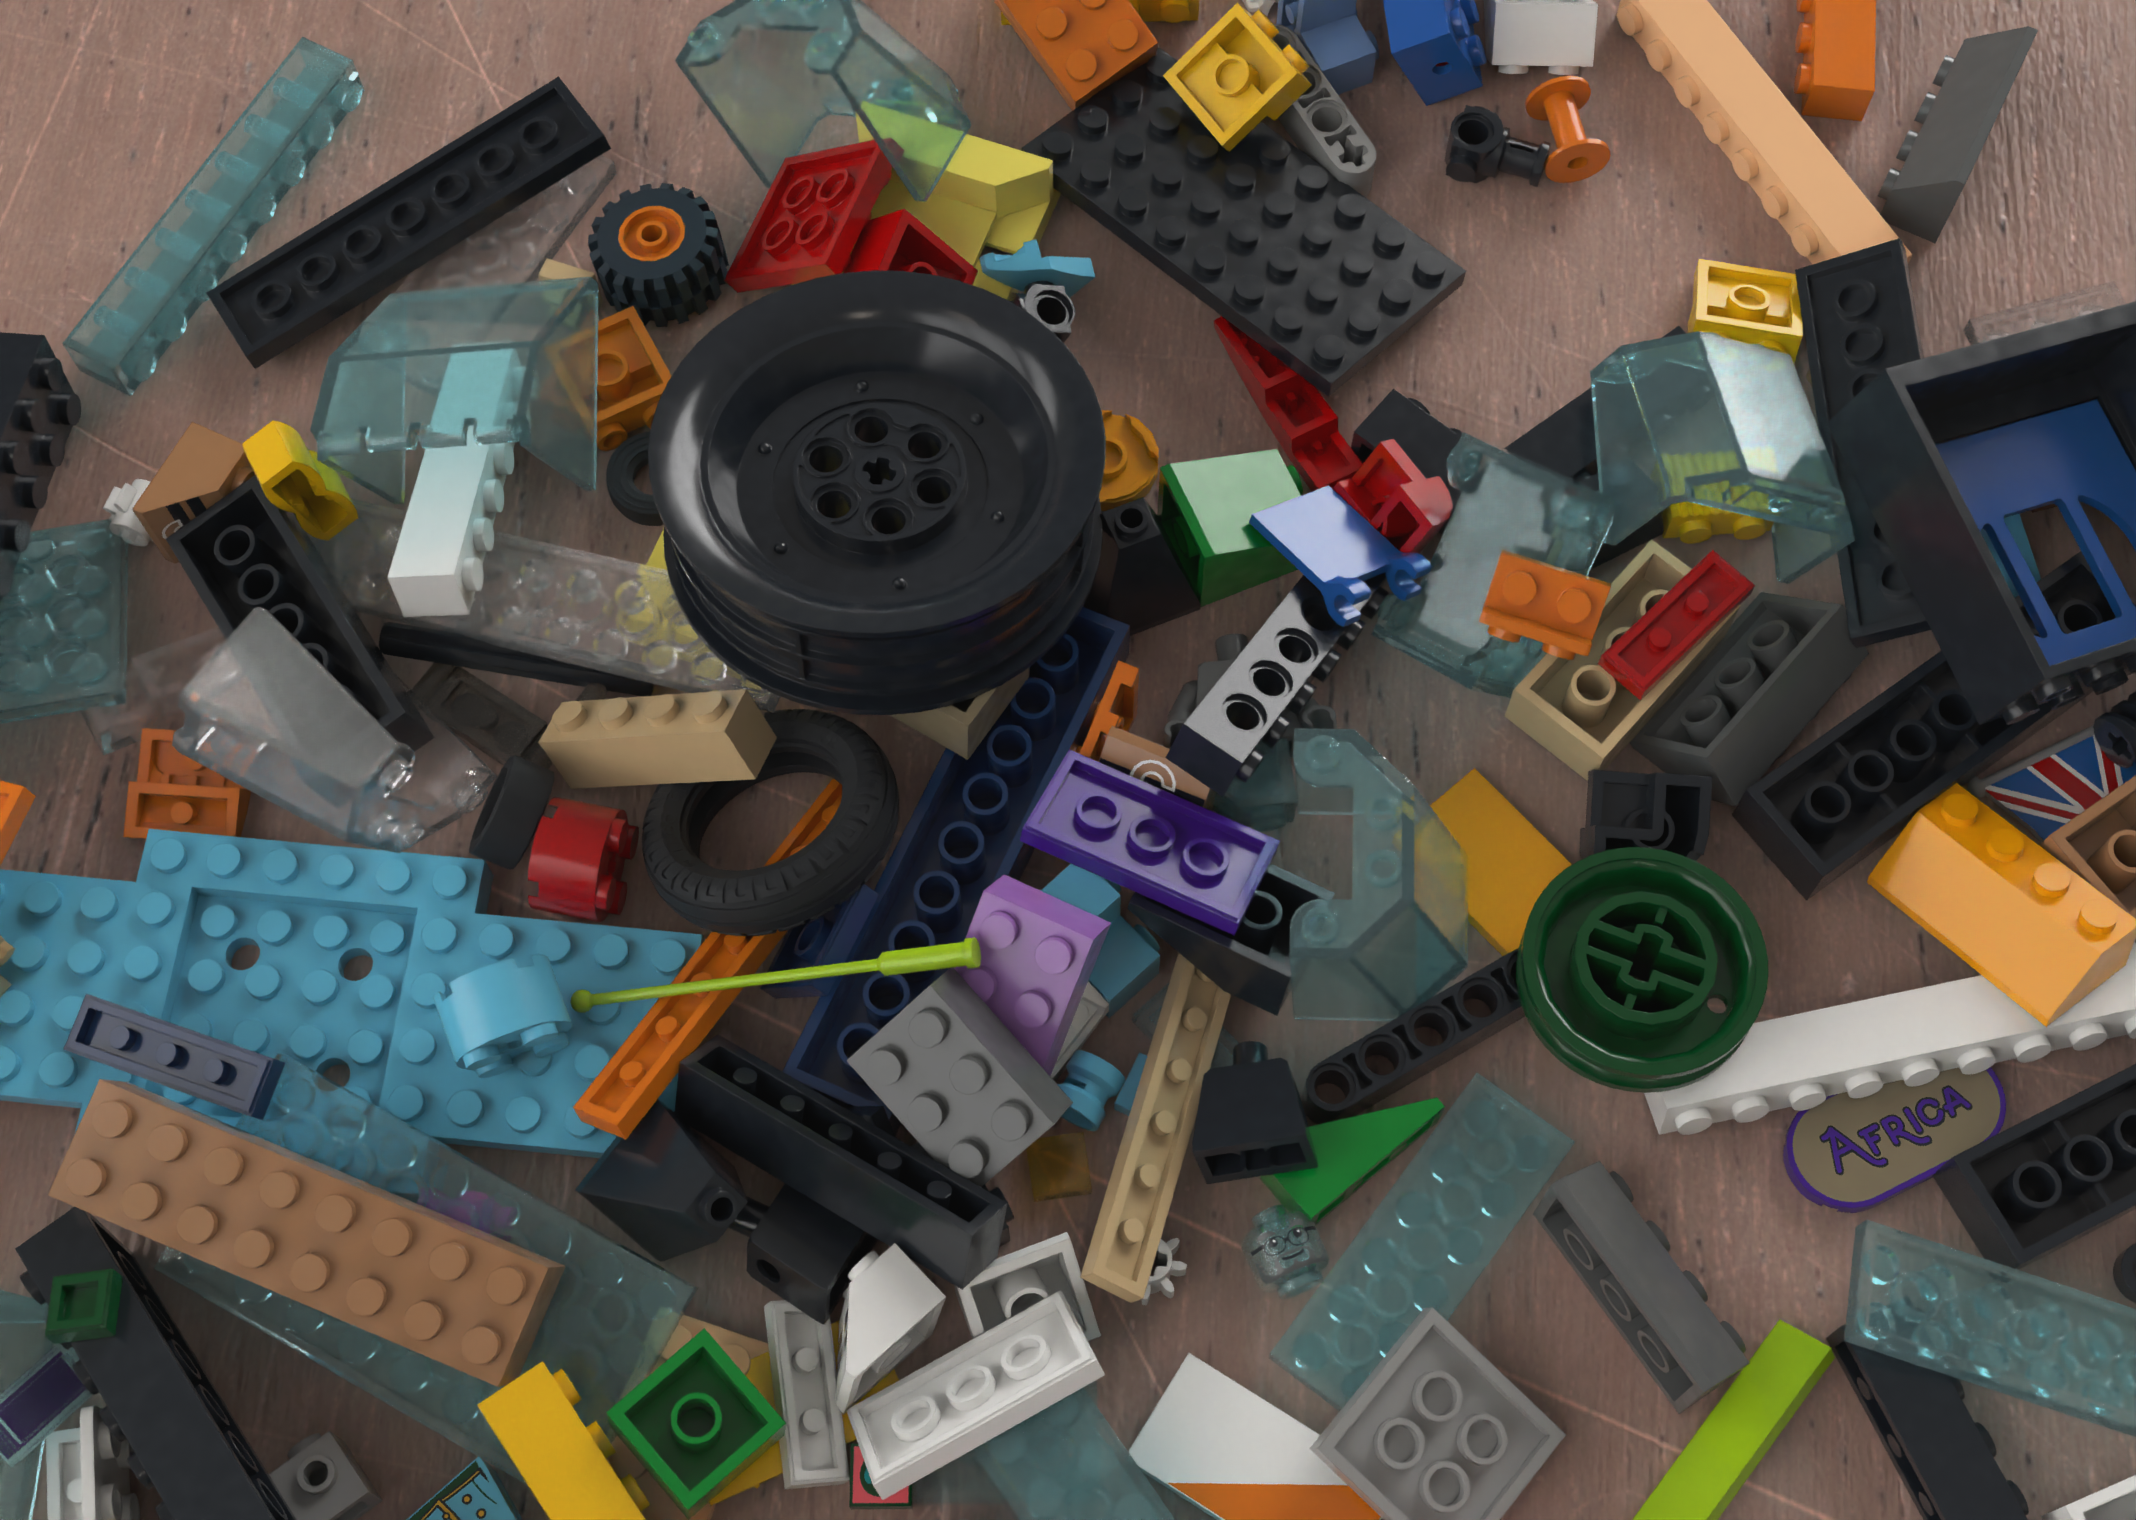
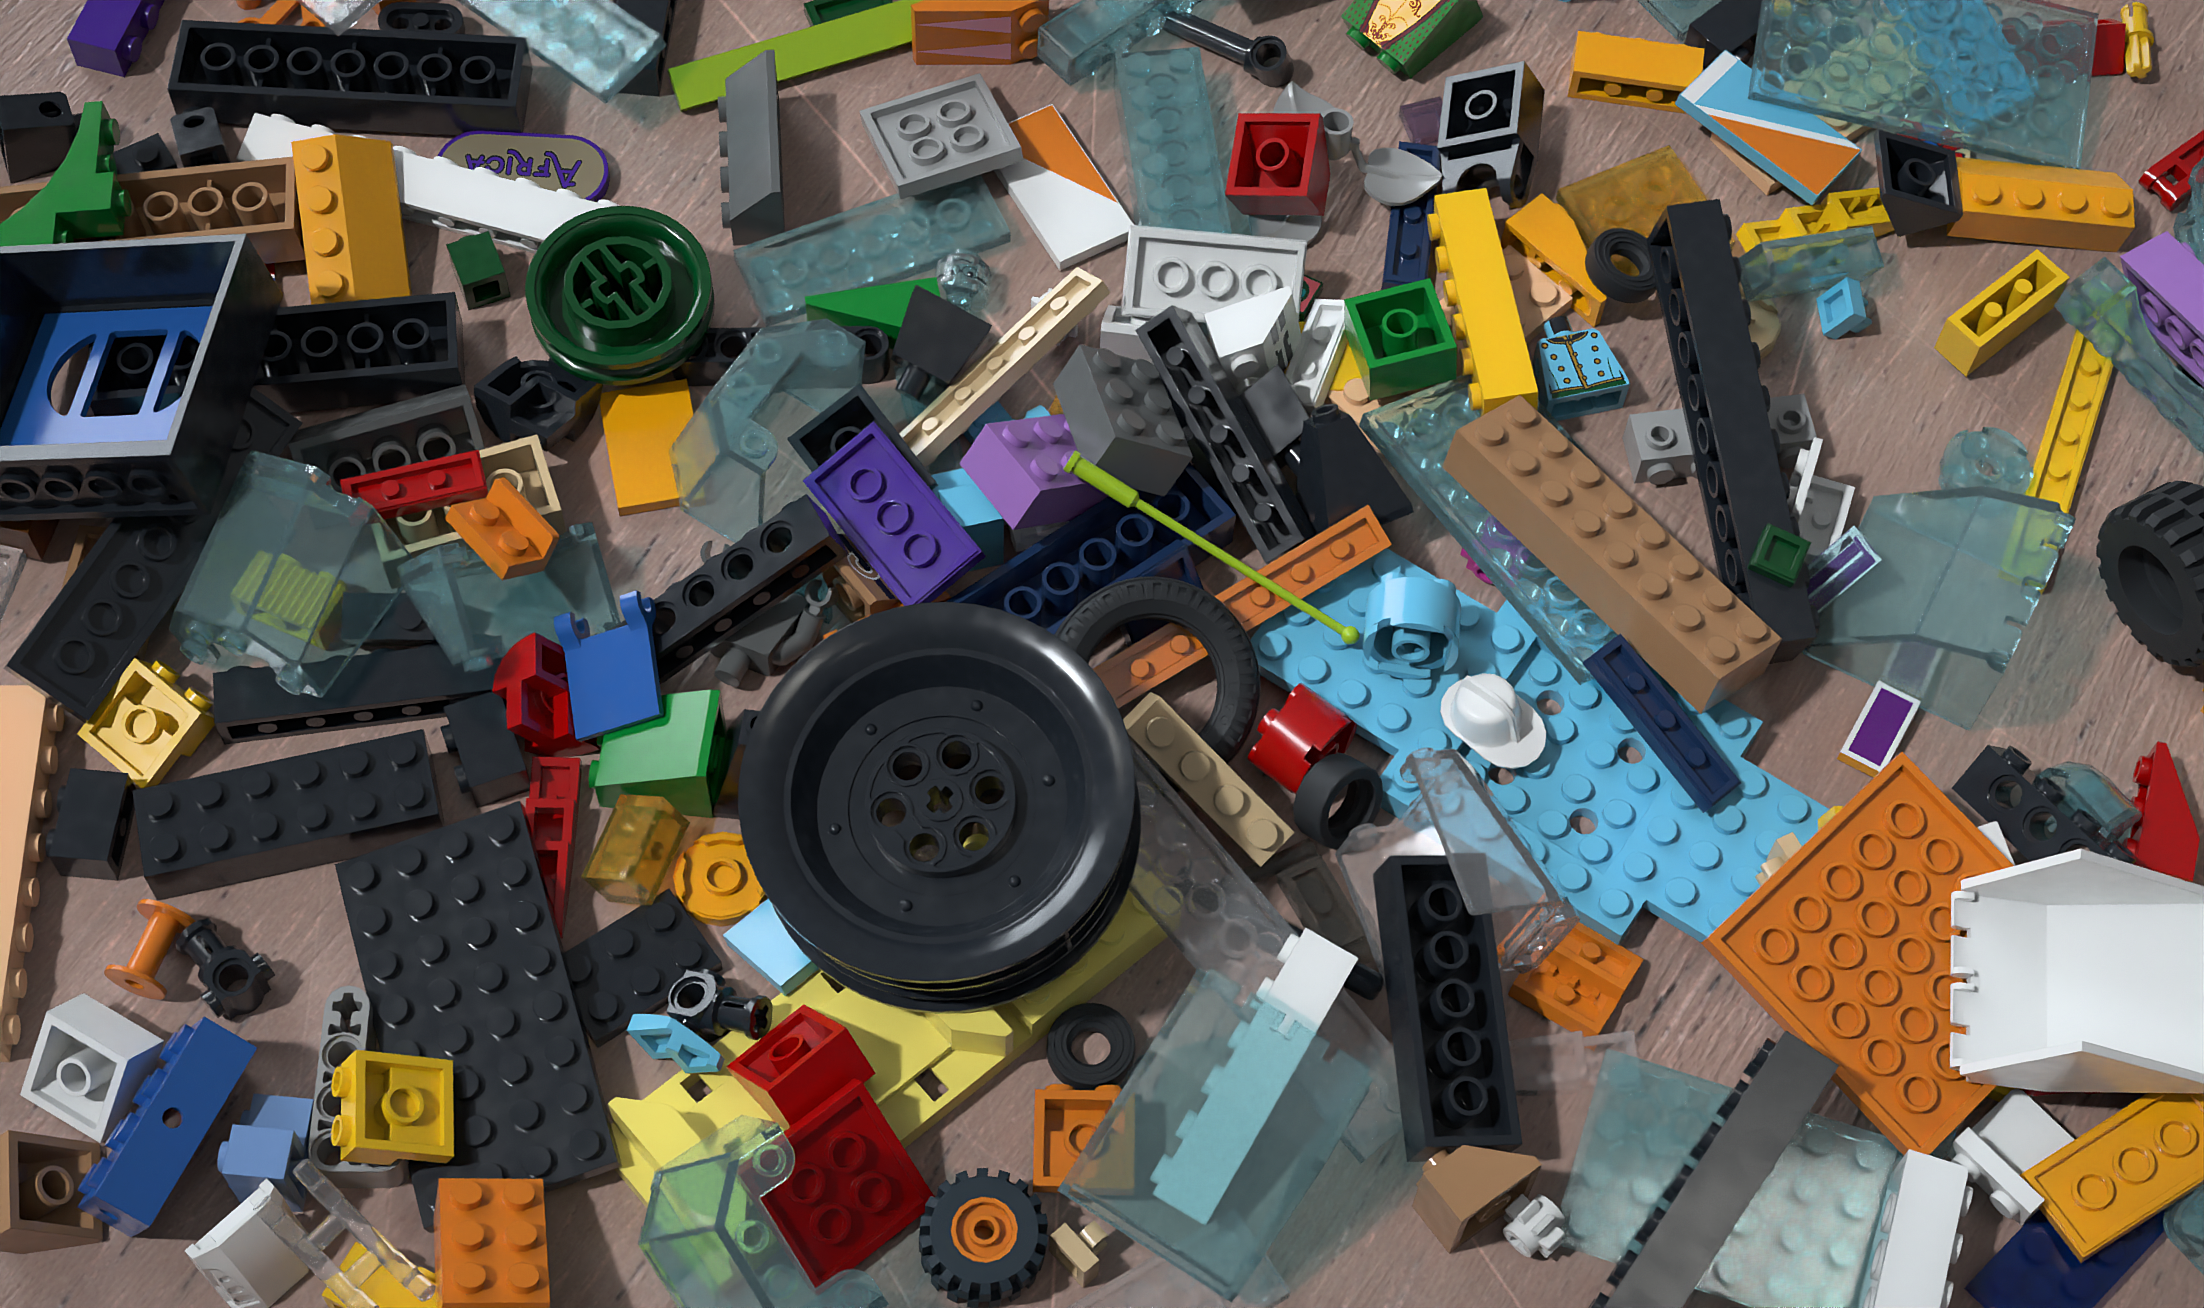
camera: 155 degrees left, 5 degrees down
yellow brick [242,420,358,541] -> none
none -> black brick [45,768,137,881]
none -> black brick [133,729,445,901]
none -> dark green brick [446,231,511,310]
none -> black plate [565,888,723,1048]
none -> clear yellow brick [581,794,690,906]
none -> white piece [1440,673,1546,769]

